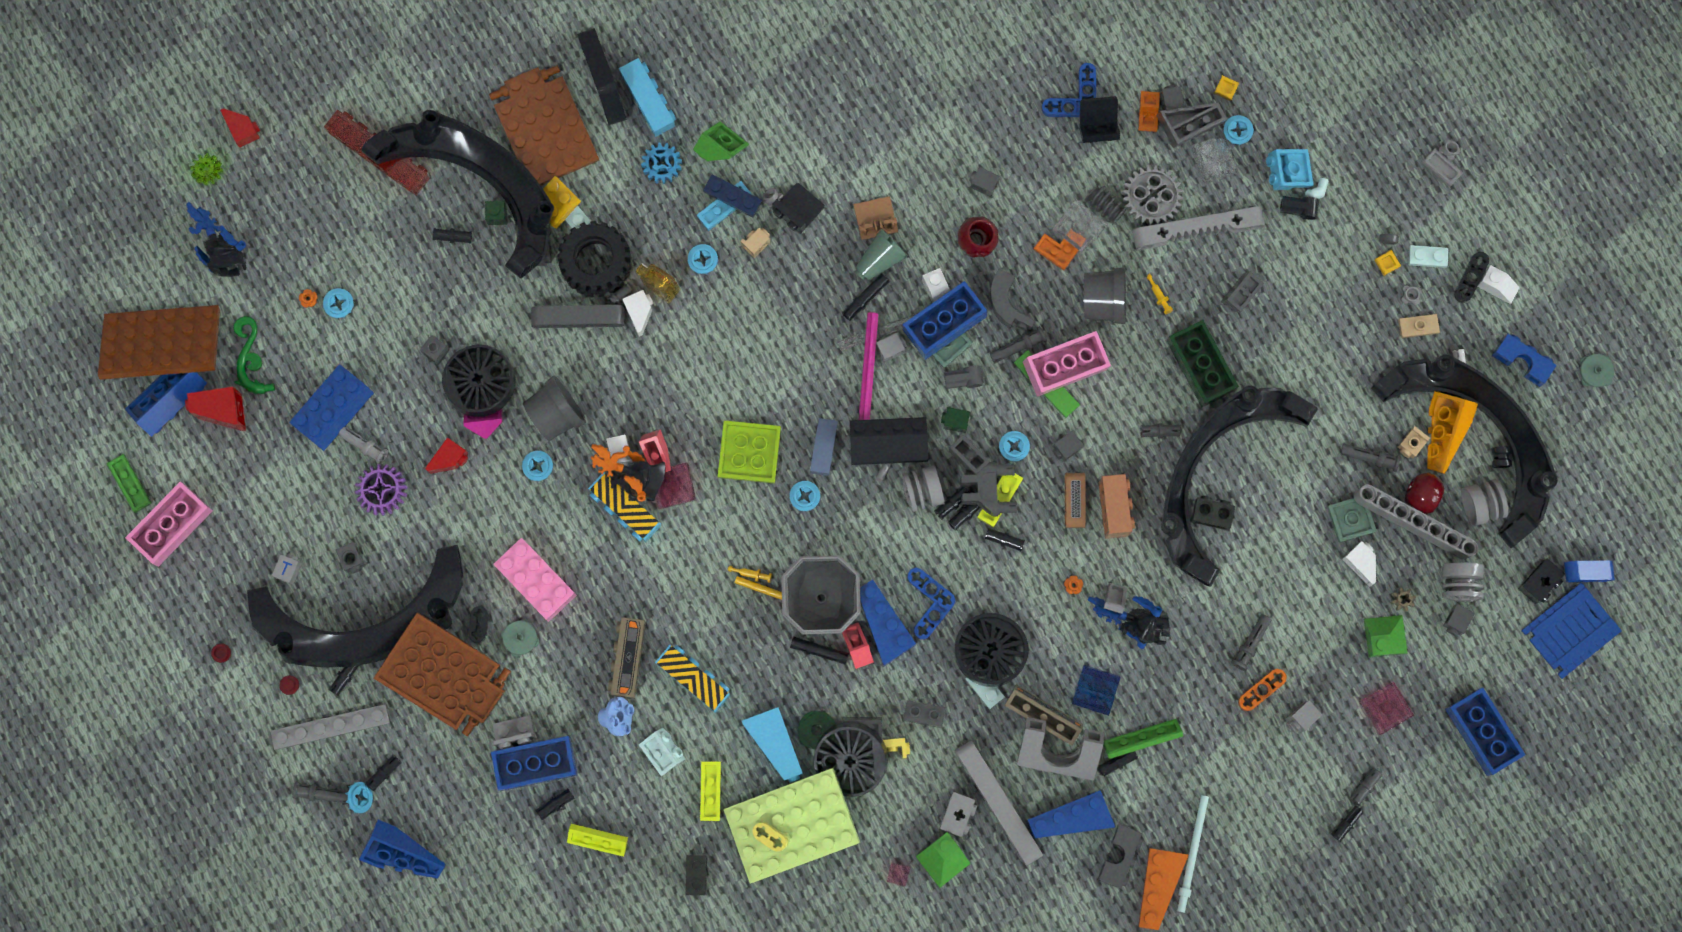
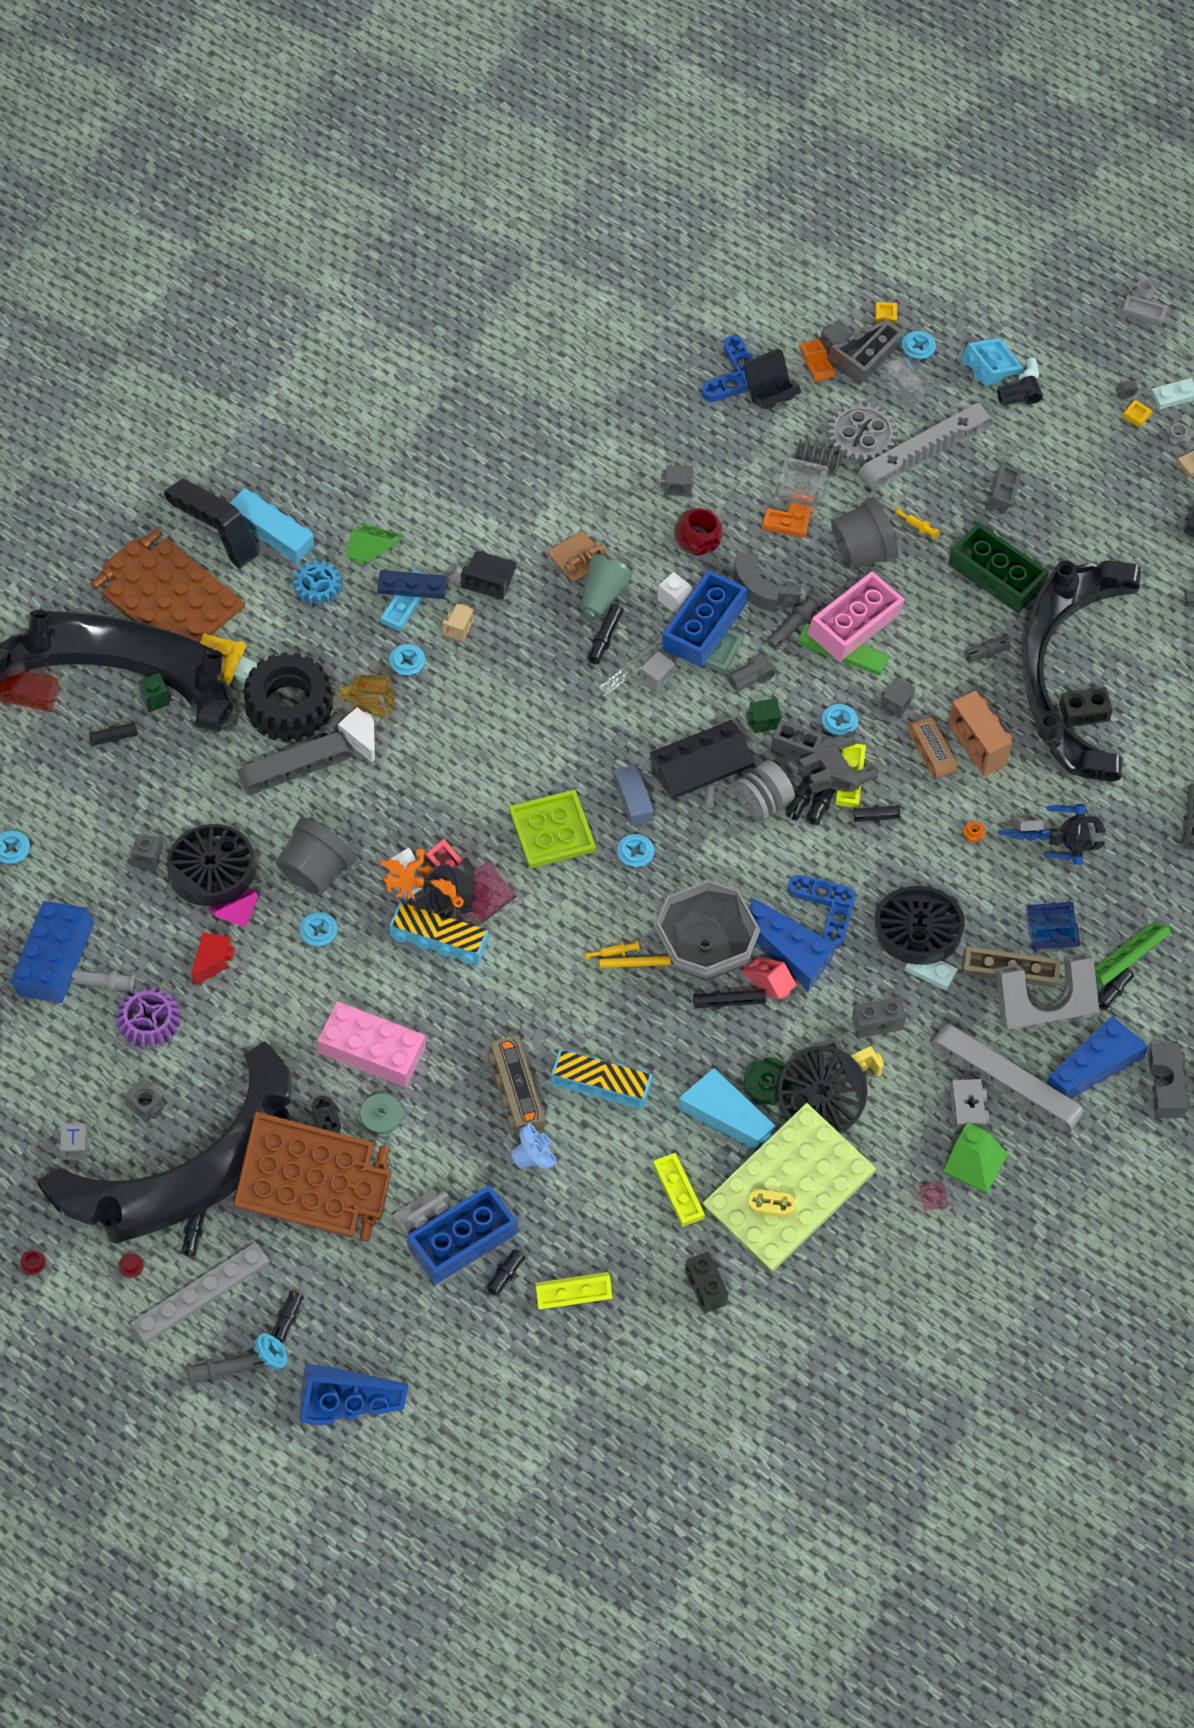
camera: 25 degrees left, 20 degrees down
light aqua bracket [639,728,685,776] -> none
dark pink axle [858,312,878,420] -> none

